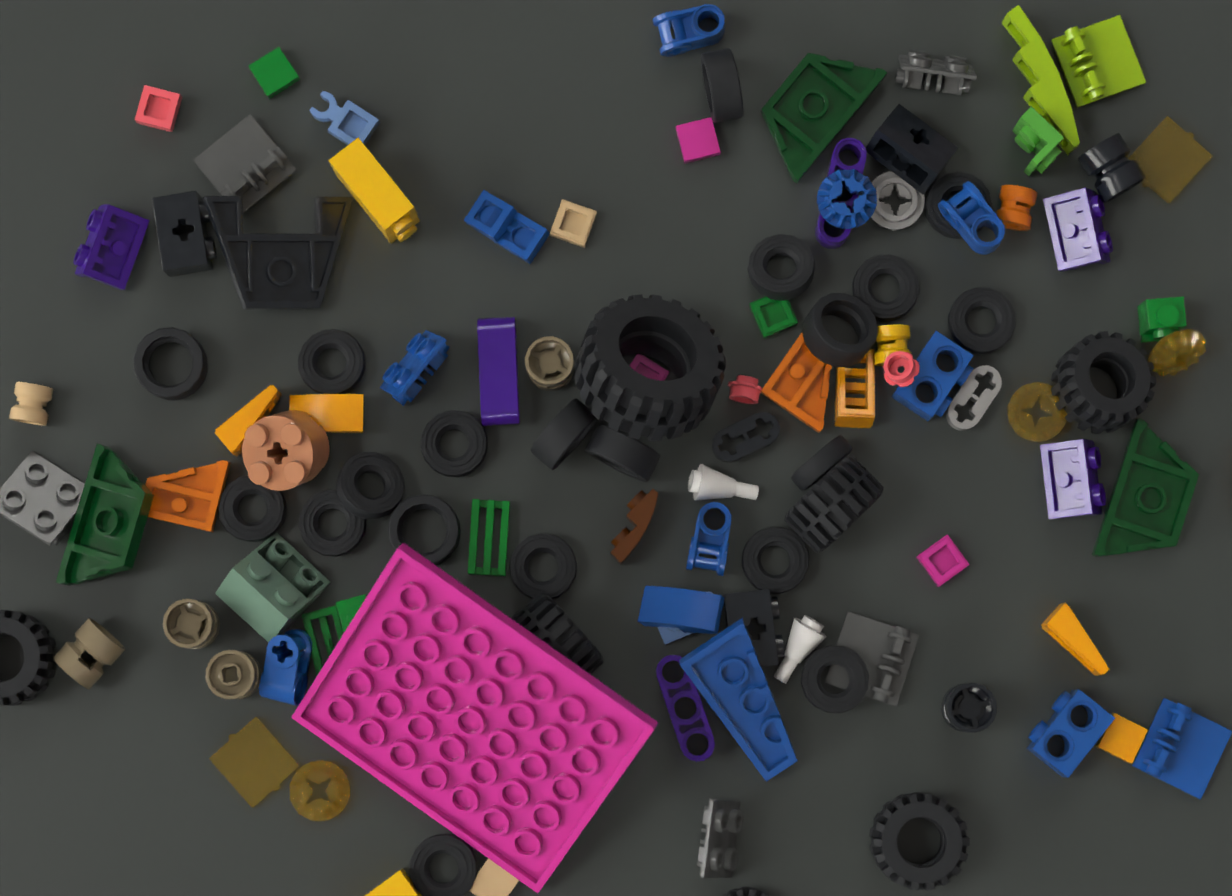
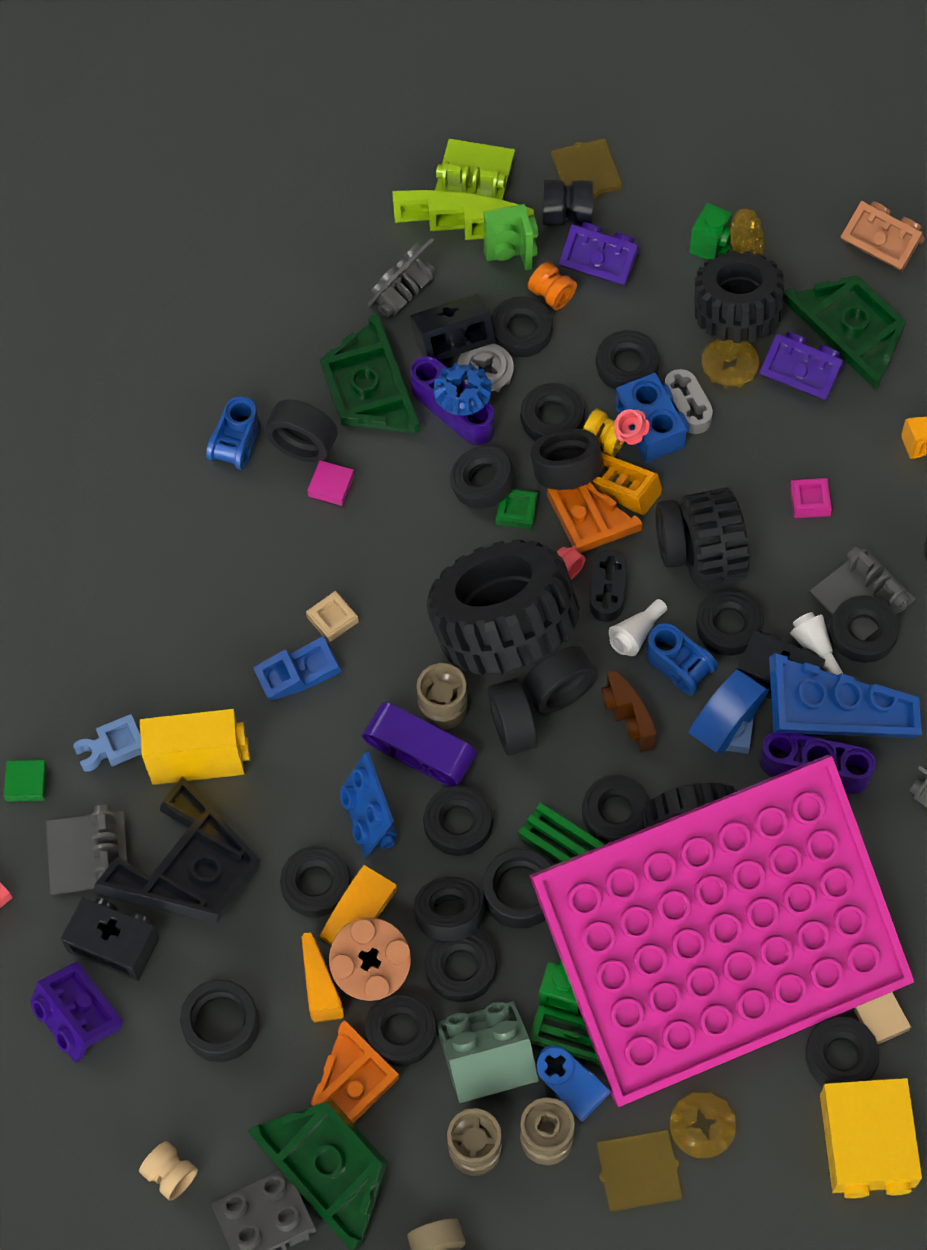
camera: 55 degrees left, 20 degrees down
blue piece [938,181,1005,255] -> none

